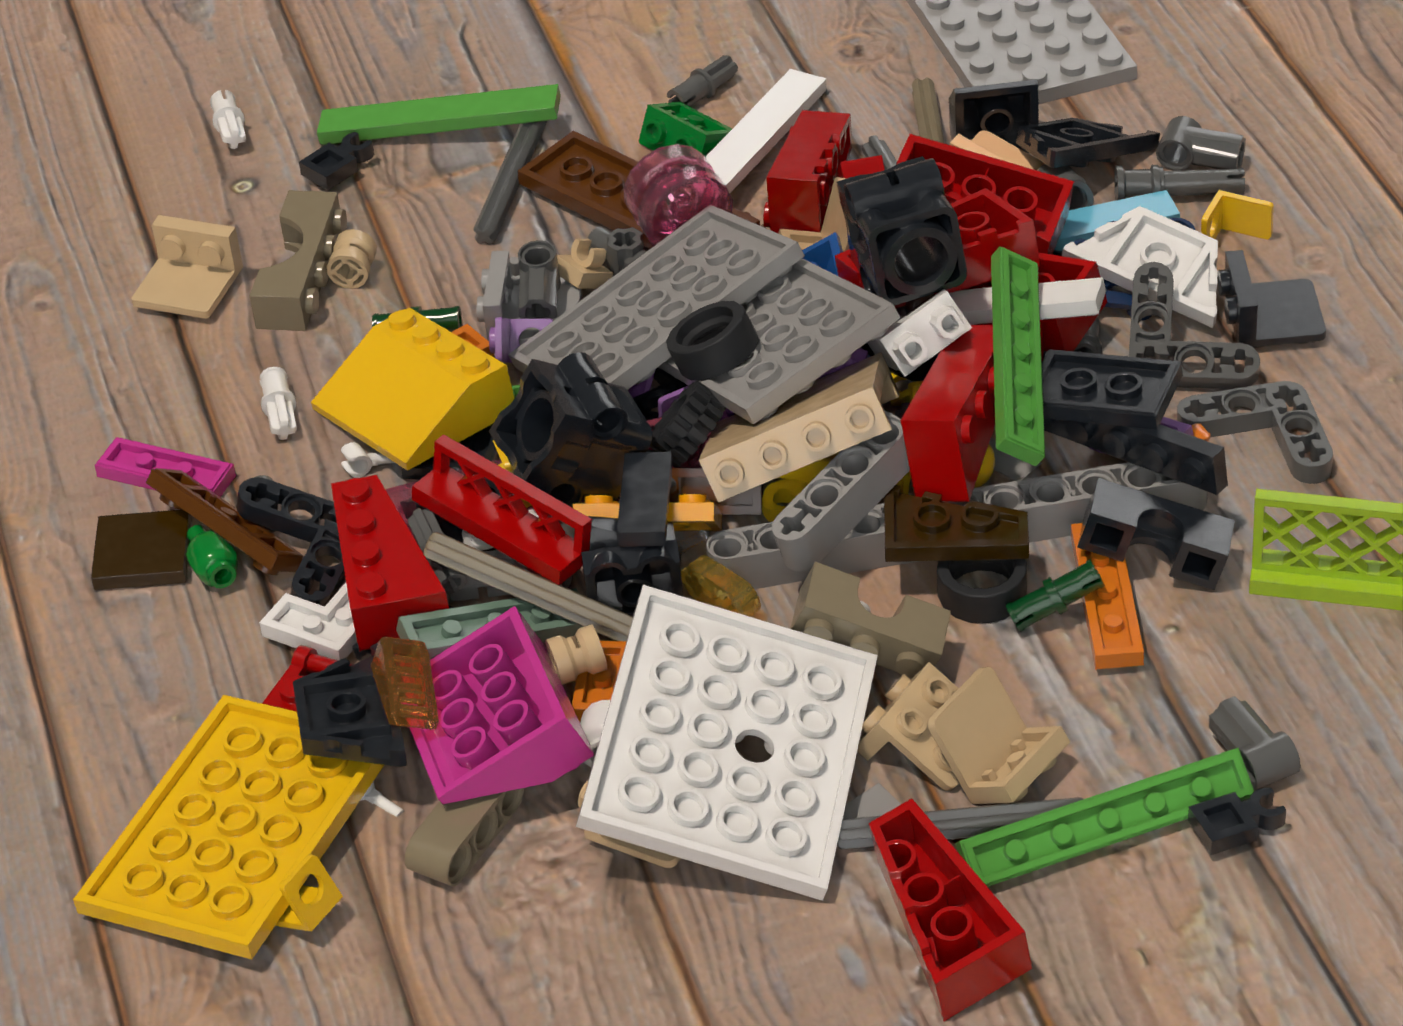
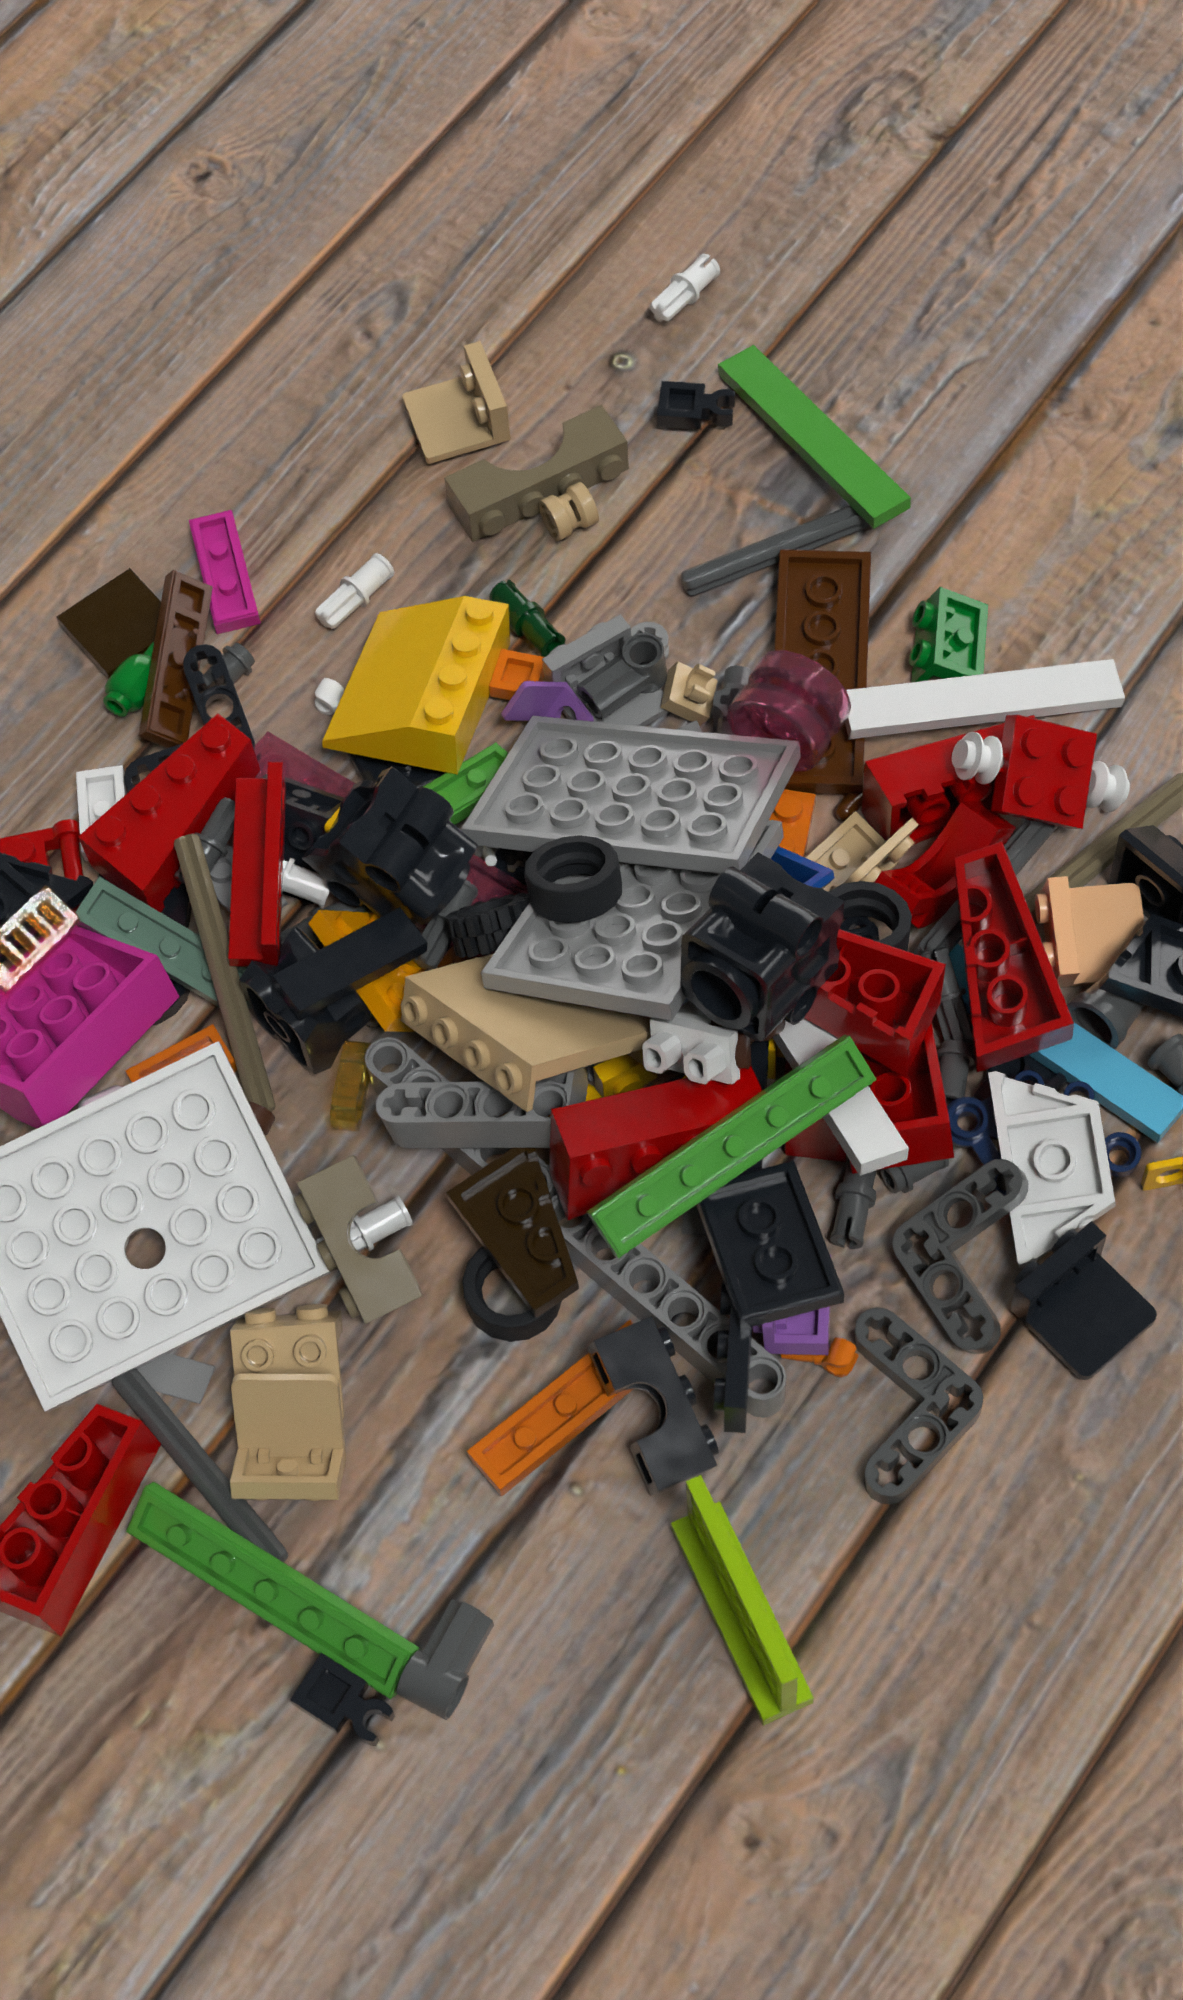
camera: 55 degrees right, 20 degrees up
tan wheel [545,624,608,685] -> none
dark grey axle [667,55,738,107] -> none
dark green pin [1006,559,1105,632] -> none
none -> red plate [952,714,1130,829]

